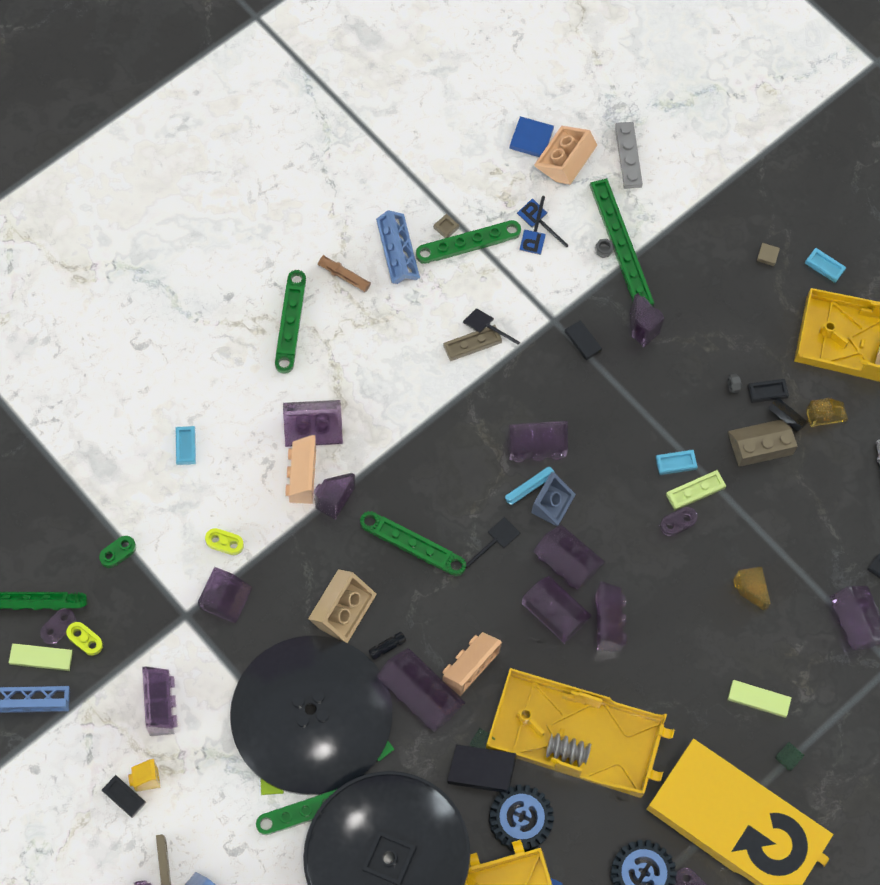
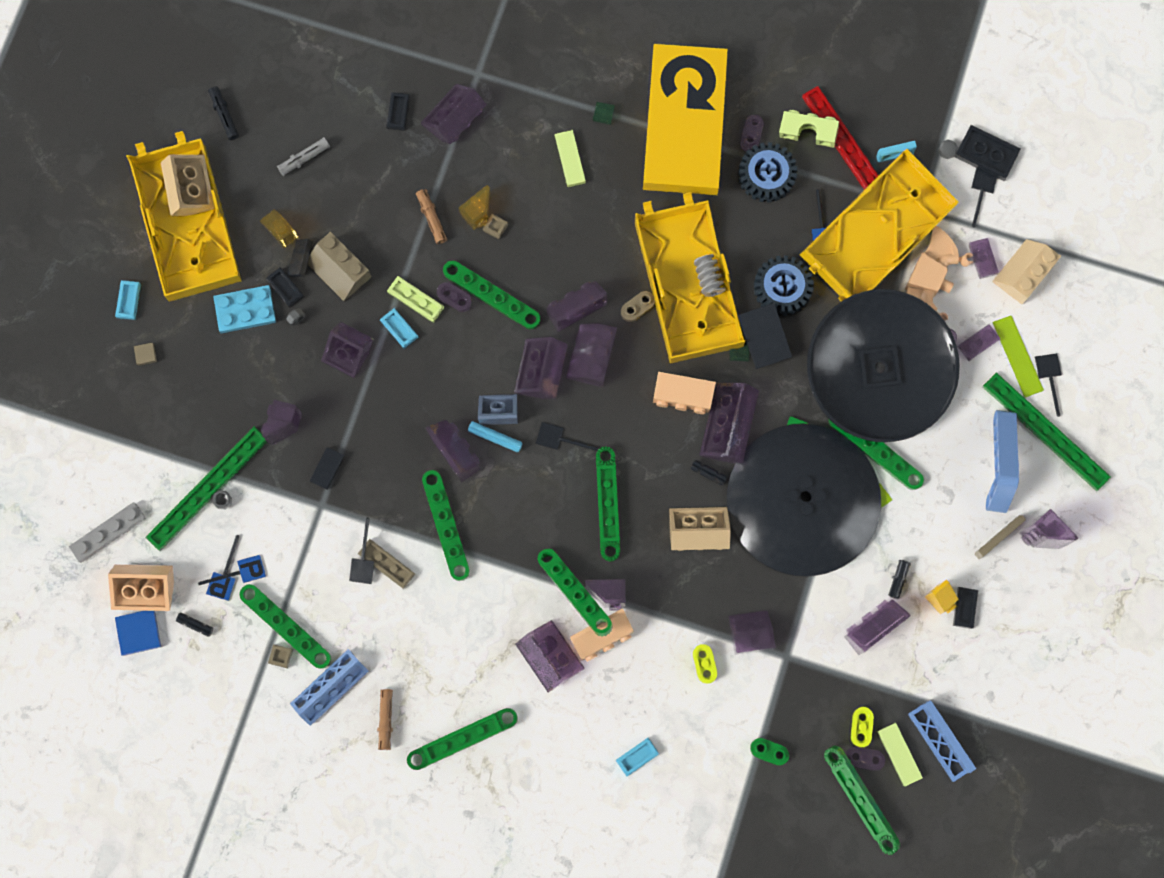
camera: 115 degrees left, 10 degrees up
none -> black axle [176,612,214,637]
none -> medium azure plate [213,285,276,333]
none -> clear purple slope [321,322,373,378]
none -> medium nougat pin [416,189,448,244]
none -> green plate [422,470,470,581]
none -> green plate [443,261,540,330]
none -> dark tan tile [483,214,508,239]
none -> green plate [537,549,613,637]
none -> dark tan plate [621,291,655,322]
none -> black axle [888,560,911,599]

